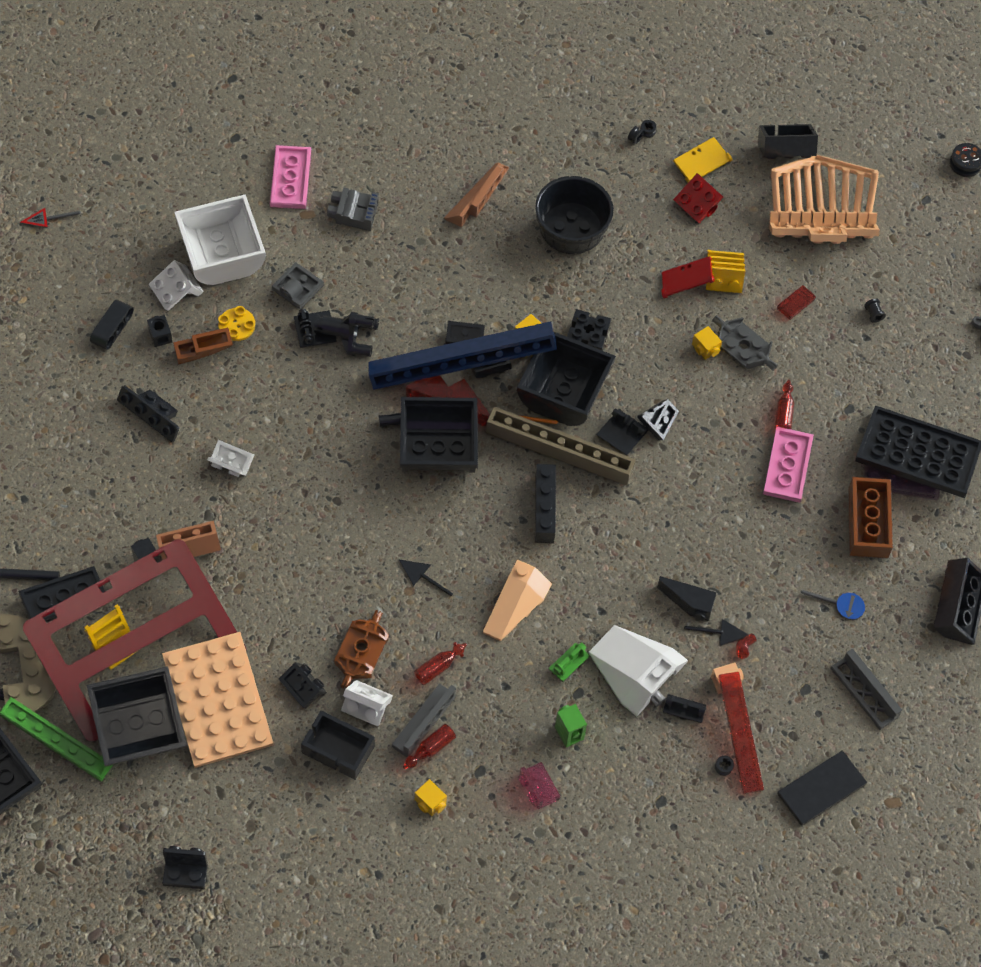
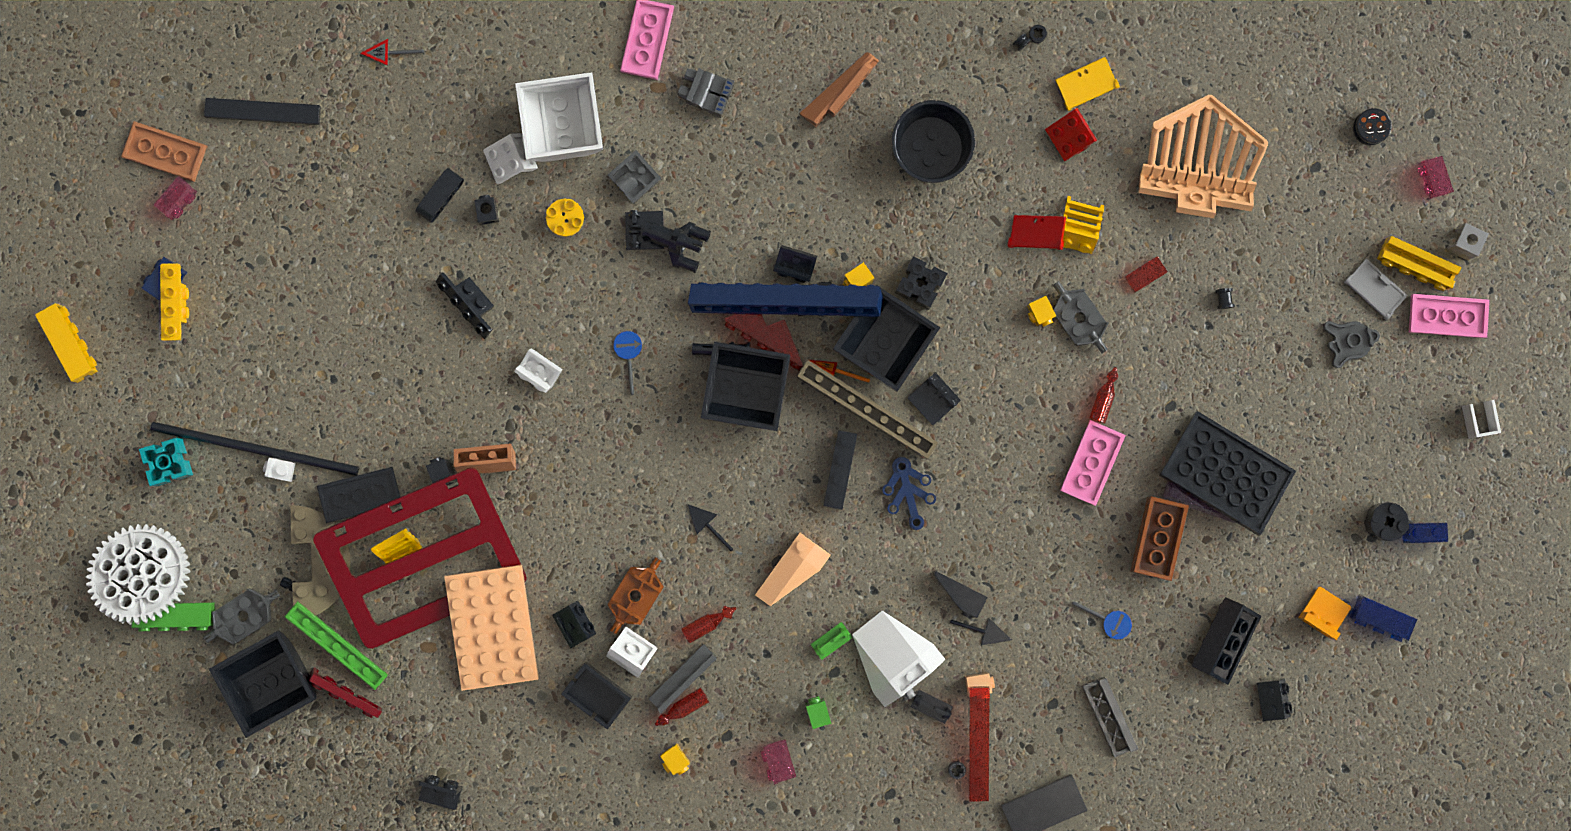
camera: 10 degrees right, 25 degrees up
black container [87,666,187,766] -> none
dark orange slope [173,327,233,365] -> none
wing [637,399,679,441] -> none
clear red arm [736,633,757,659] -> none
black piece [758,124,818,159] -> none
none -> dark red wing [309,667,382,718]
none -> blue piece [614,331,642,395]
none -> dark blue plant [882,457,936,530]

